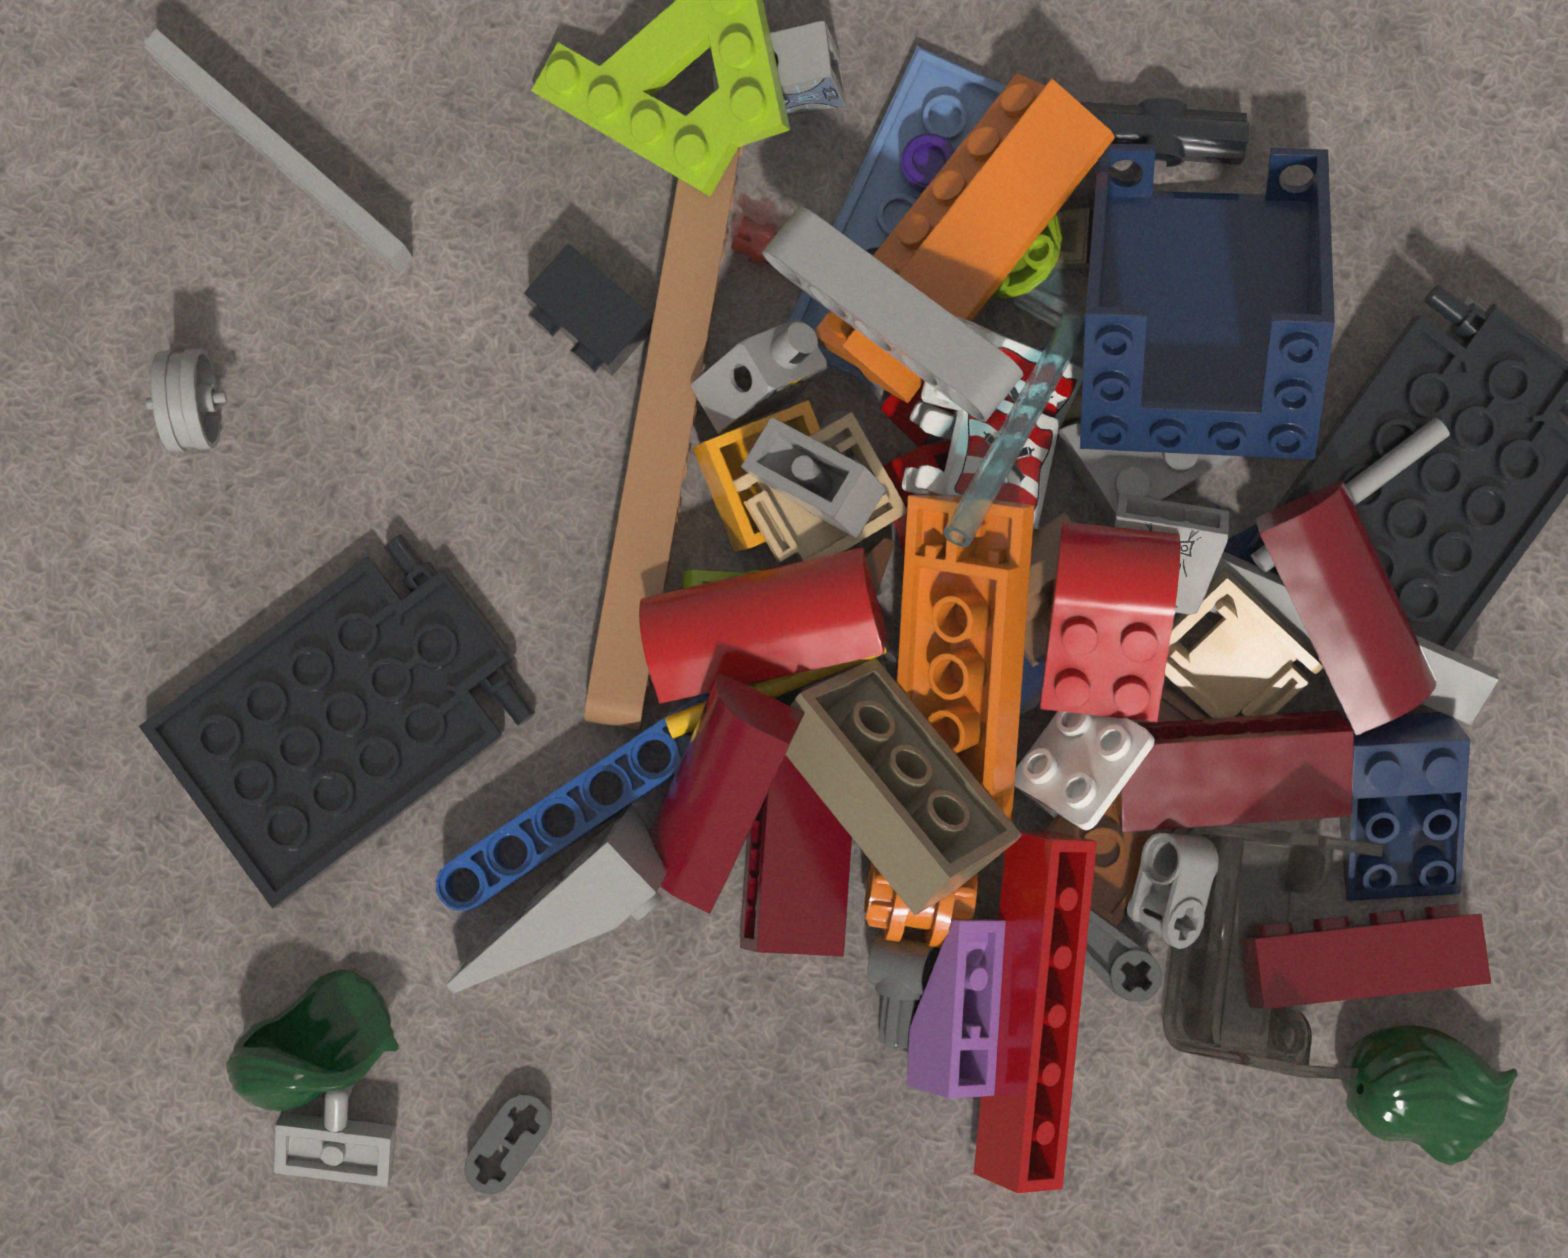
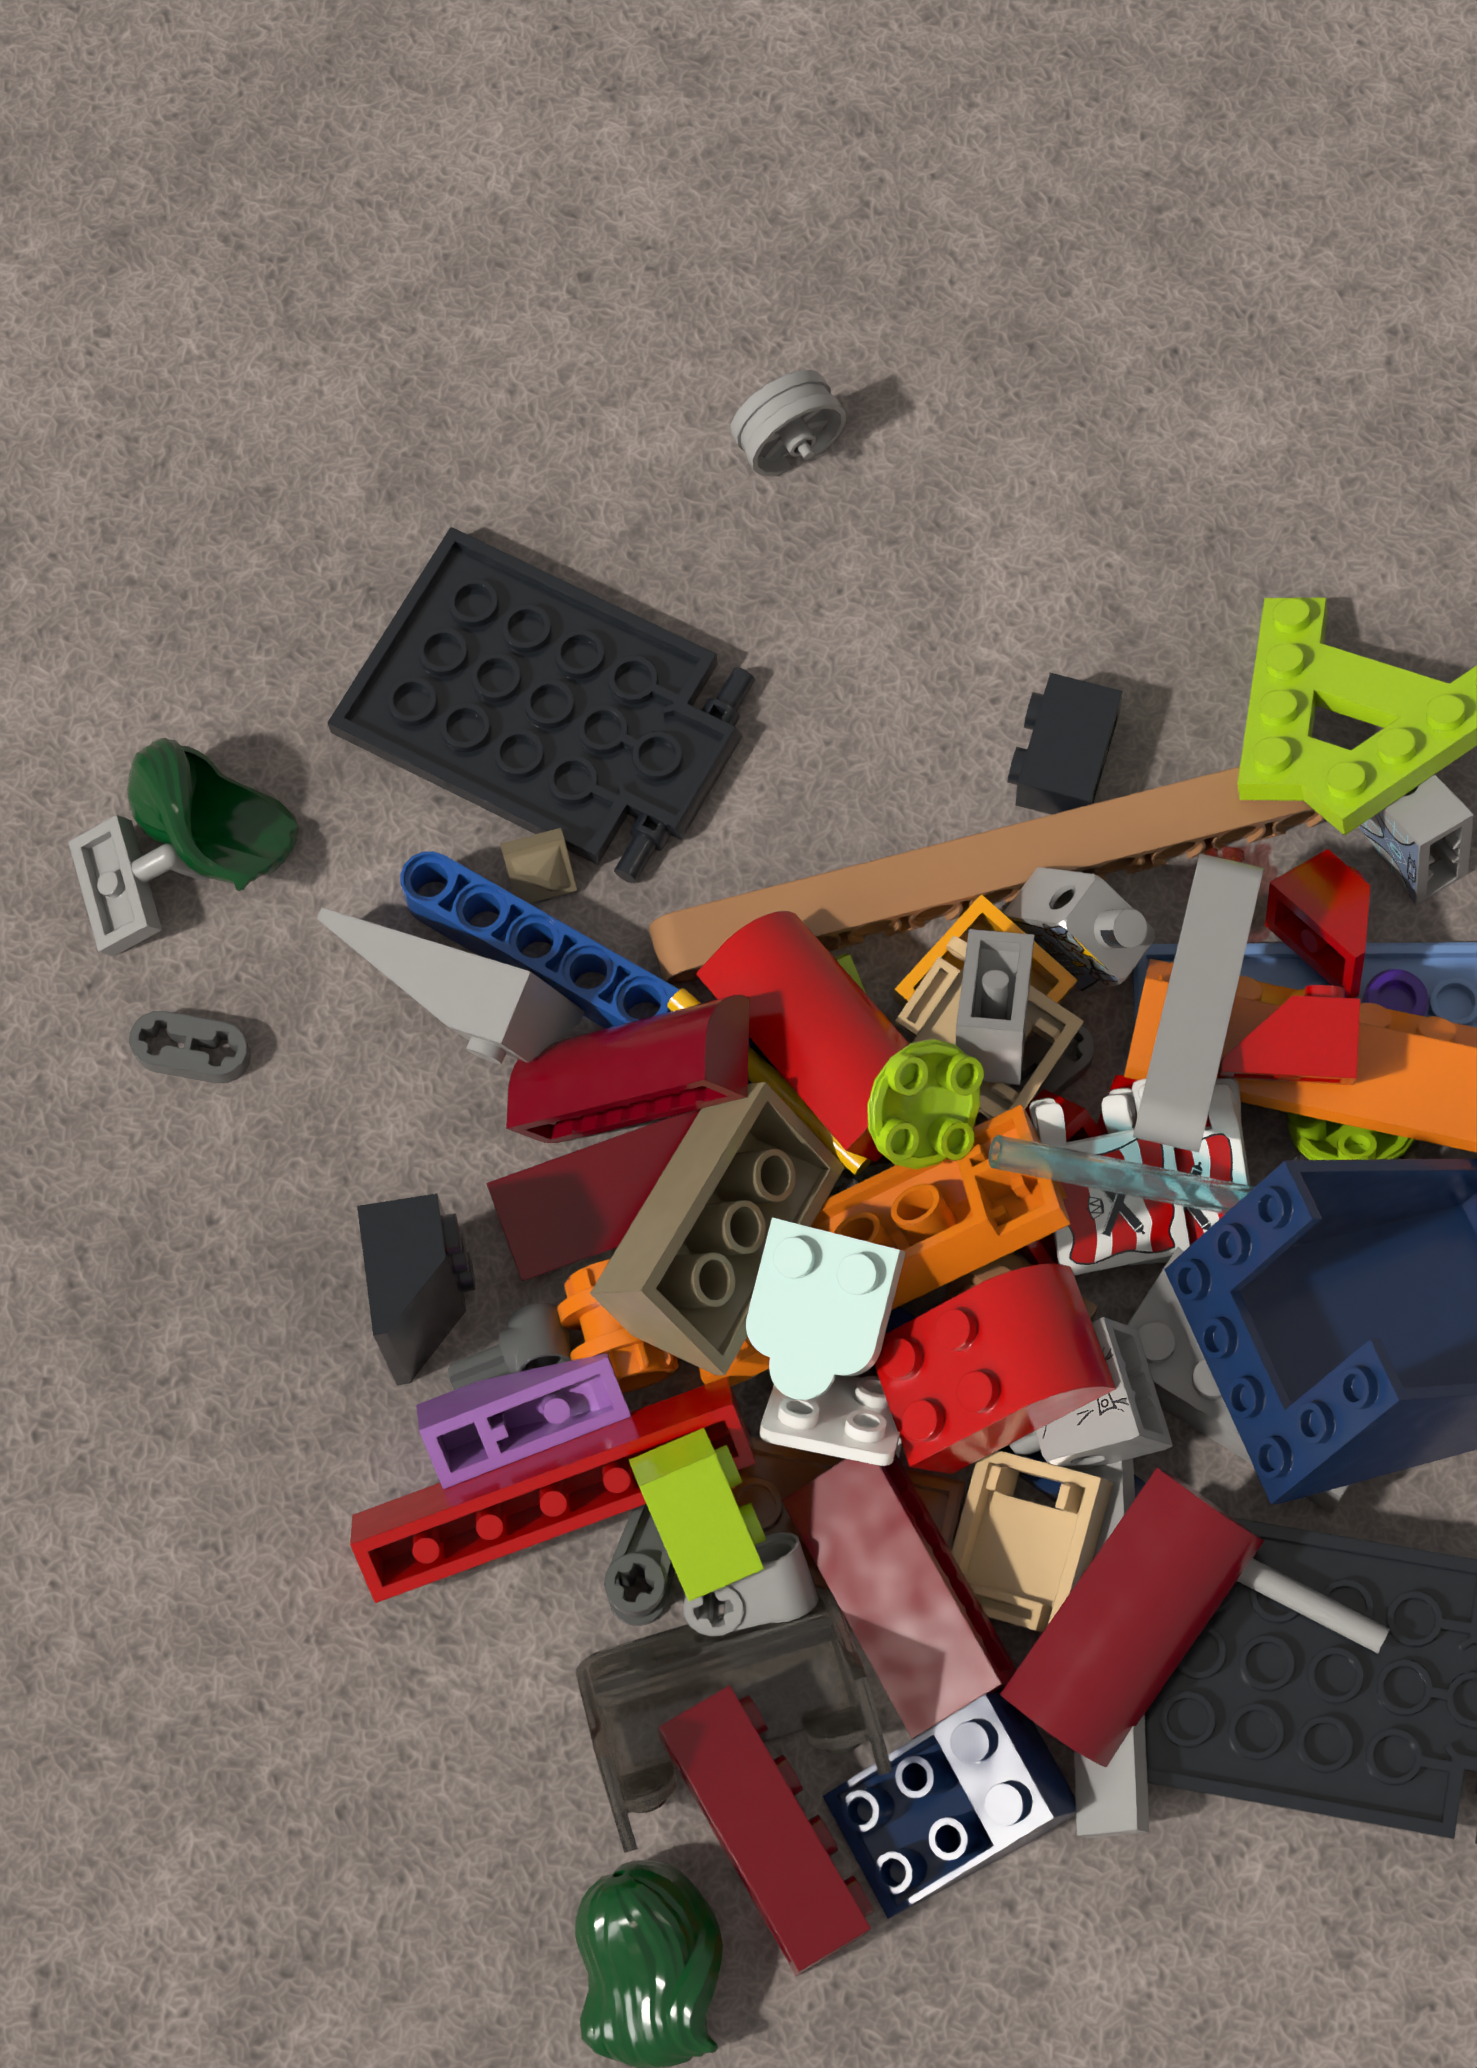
camera: 70 degrees right, 15 degrees down
light grey tile [143,29,413,272] -> none
none -> black slope [357,1193,476,1385]
none -> dark tan tile [500,828,577,904]
none -> lime brick [629,1428,767,1602]
none -> light aqua plate [746,1218,906,1400]
none -> lime dish [867,1039,984,1169]
none -> red slope [1219,985,1360,1085]
none -> red slope [1265,849,1371,998]

